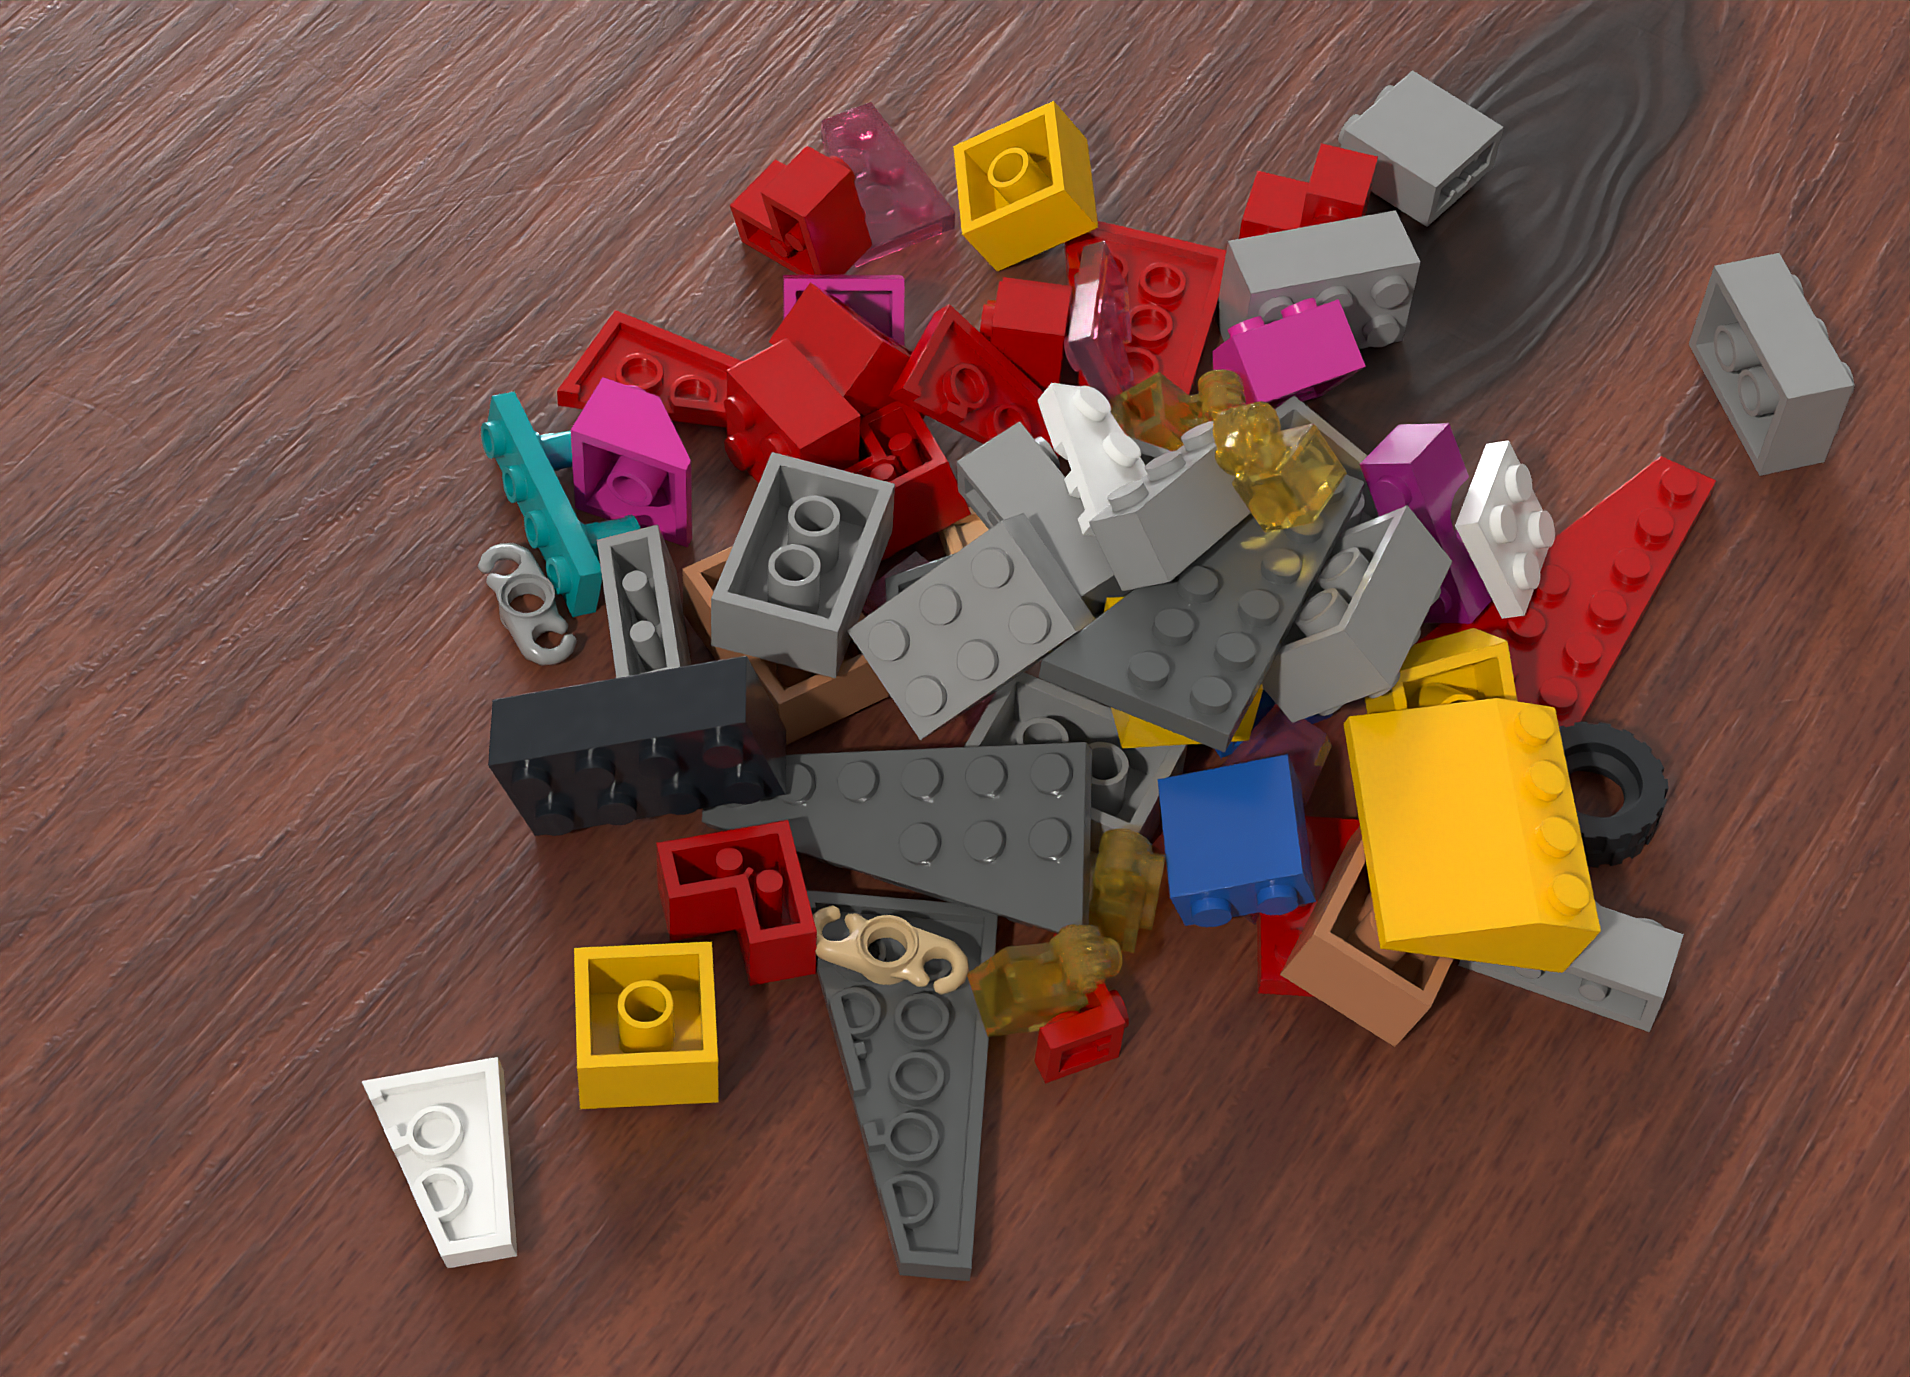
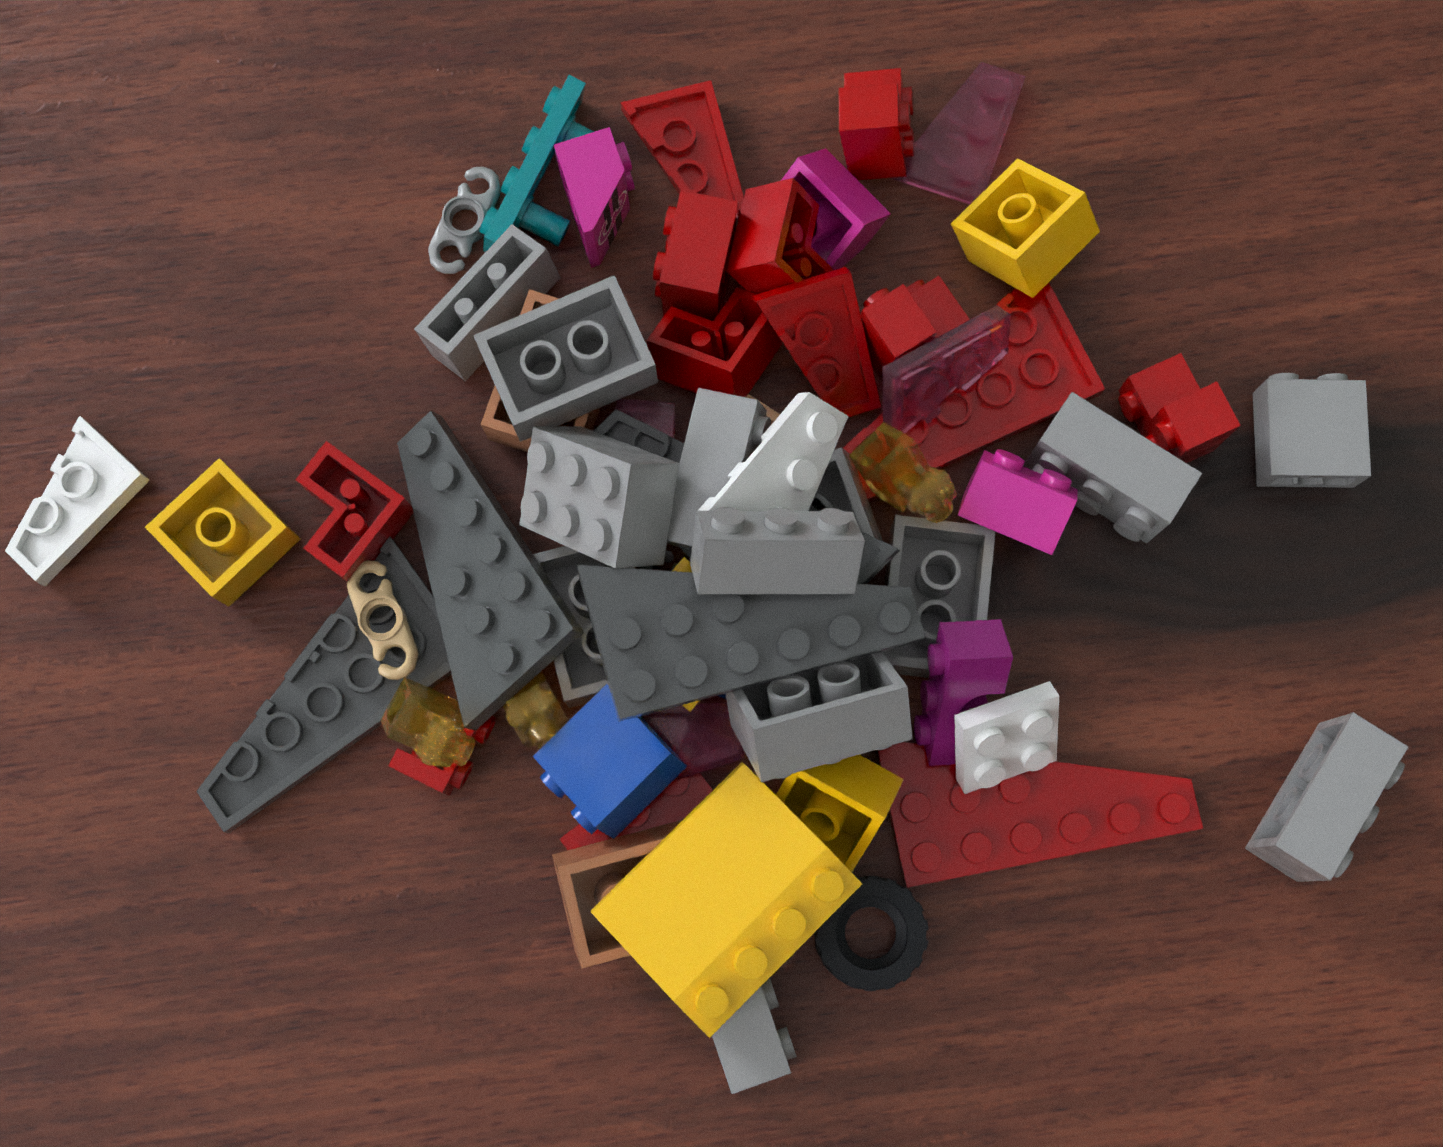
camera: 55 degrees right, 25 degrees up
black brick [488,656,786,836] -> none
clear yellow brick [1213,401,1347,533] -> none

